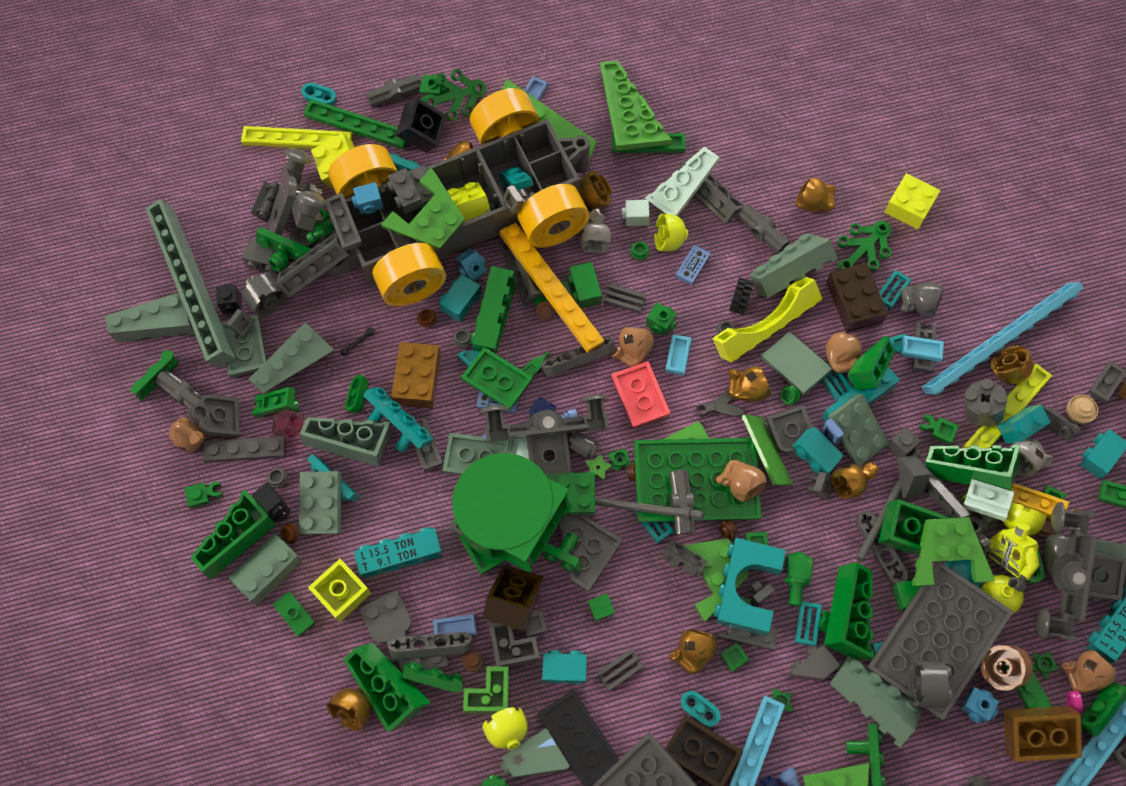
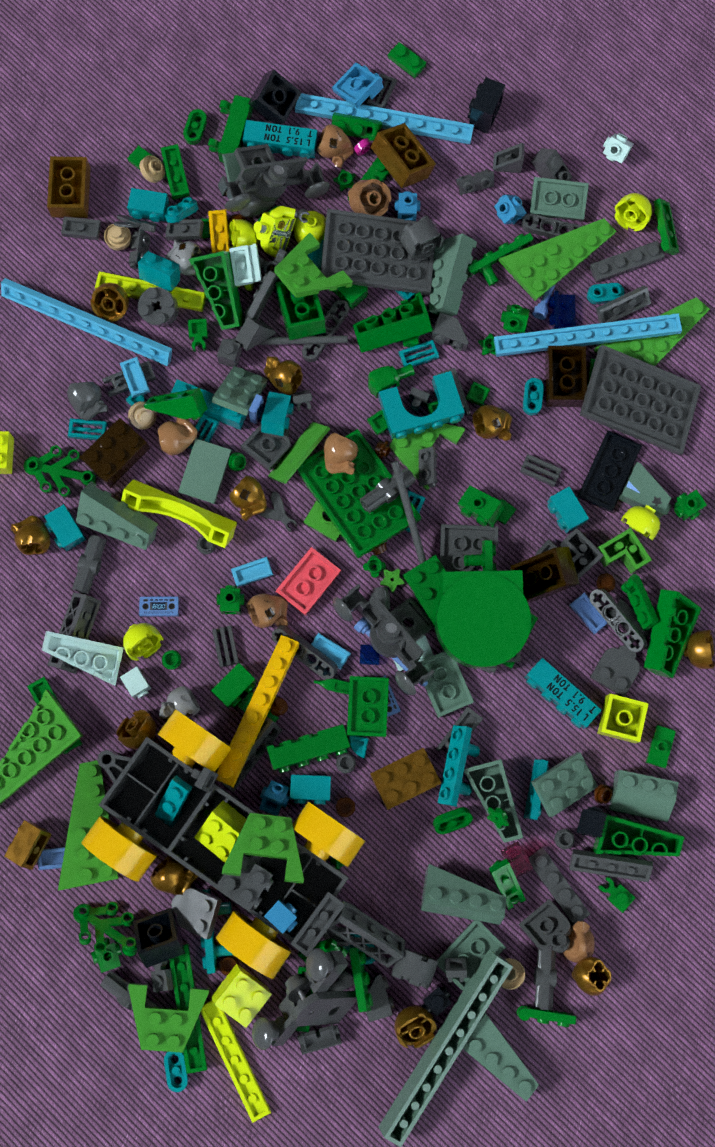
camera: 125 degrees left, 10 degrees up
green plate [268,252,289,272] -> none
black hinge [341,327,374,356] -> none
black tyre [729,277,754,315] -> none
none -> pearl gold brick [4,820,52,870]
none -> teal brick [44,504,87,551]
none -> dark grey piece [114,215,157,233]
none -> tan plate [128,401,157,429]
none -> bright green wing [128,983,209,1053]
none -> dark grey plate [151,960,174,992]
none -> teal plate [164,197,199,223]
none -> dark grey plate [165,219,204,241]
none -> plate [171,888,222,939]
none -> medium azure tile [311,633,351,670]
none -> pearl gold cylinder [394,1005,437,1048]
none -> green brick [457,486,505,528]
none -> green plate [487,807,509,829]
none -> green brick [500,304,529,333]
none -> tan plate [502,958,526,990]
none -> dark grey plate [569,849,653,882]
none -> pearl gold piece [572,957,611,996]

